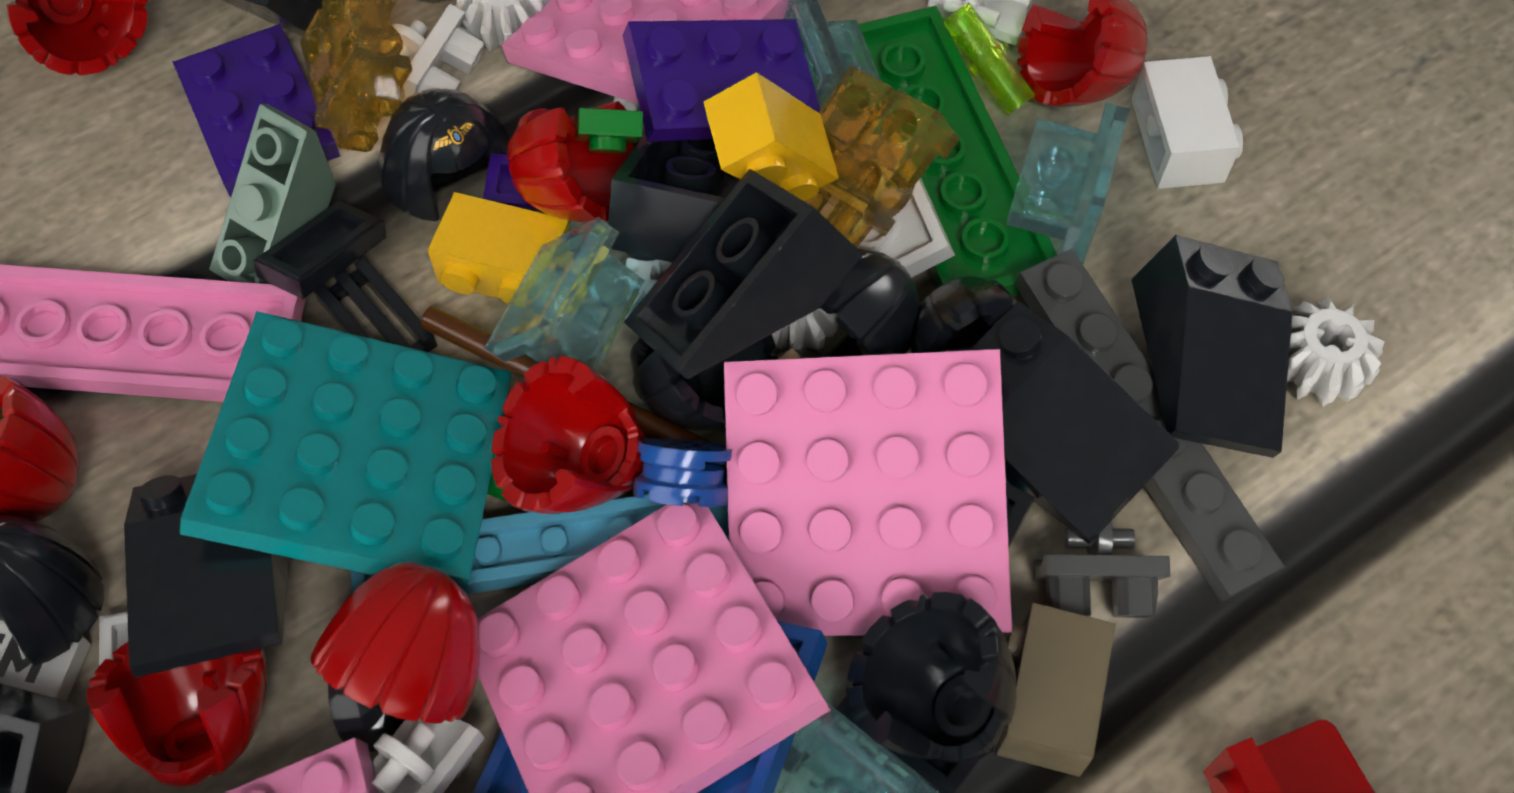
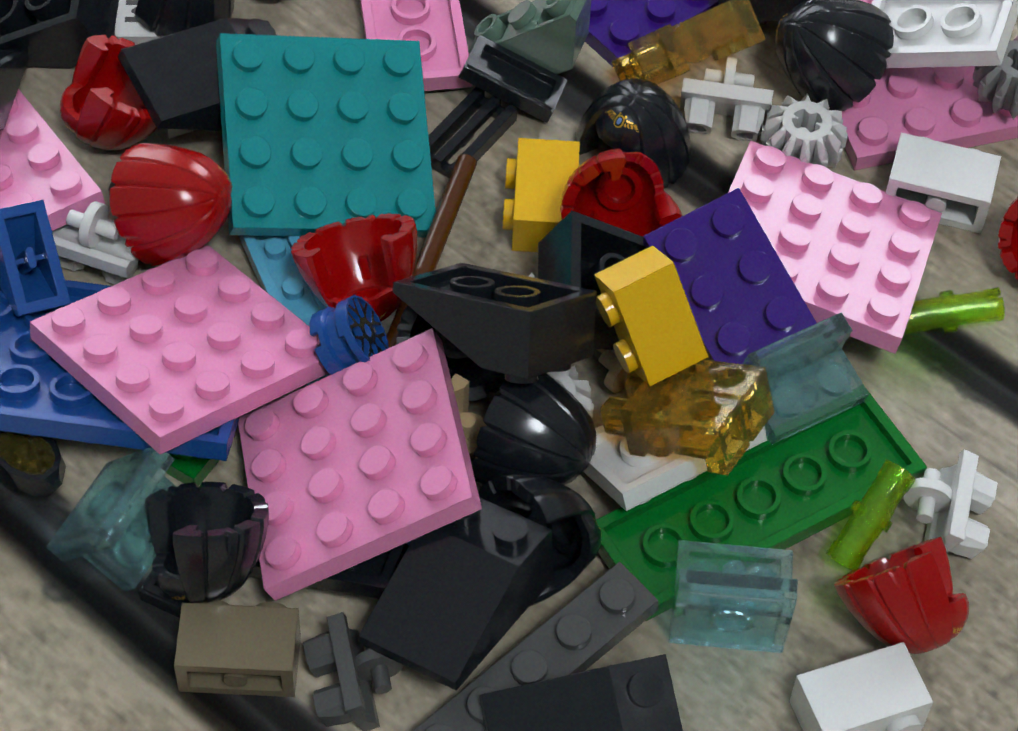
camera: 75 degrees right, 5 degrees down
clear light blue bracket [484,217,645,371] -> none
green plate [574,108,643,154] -> none

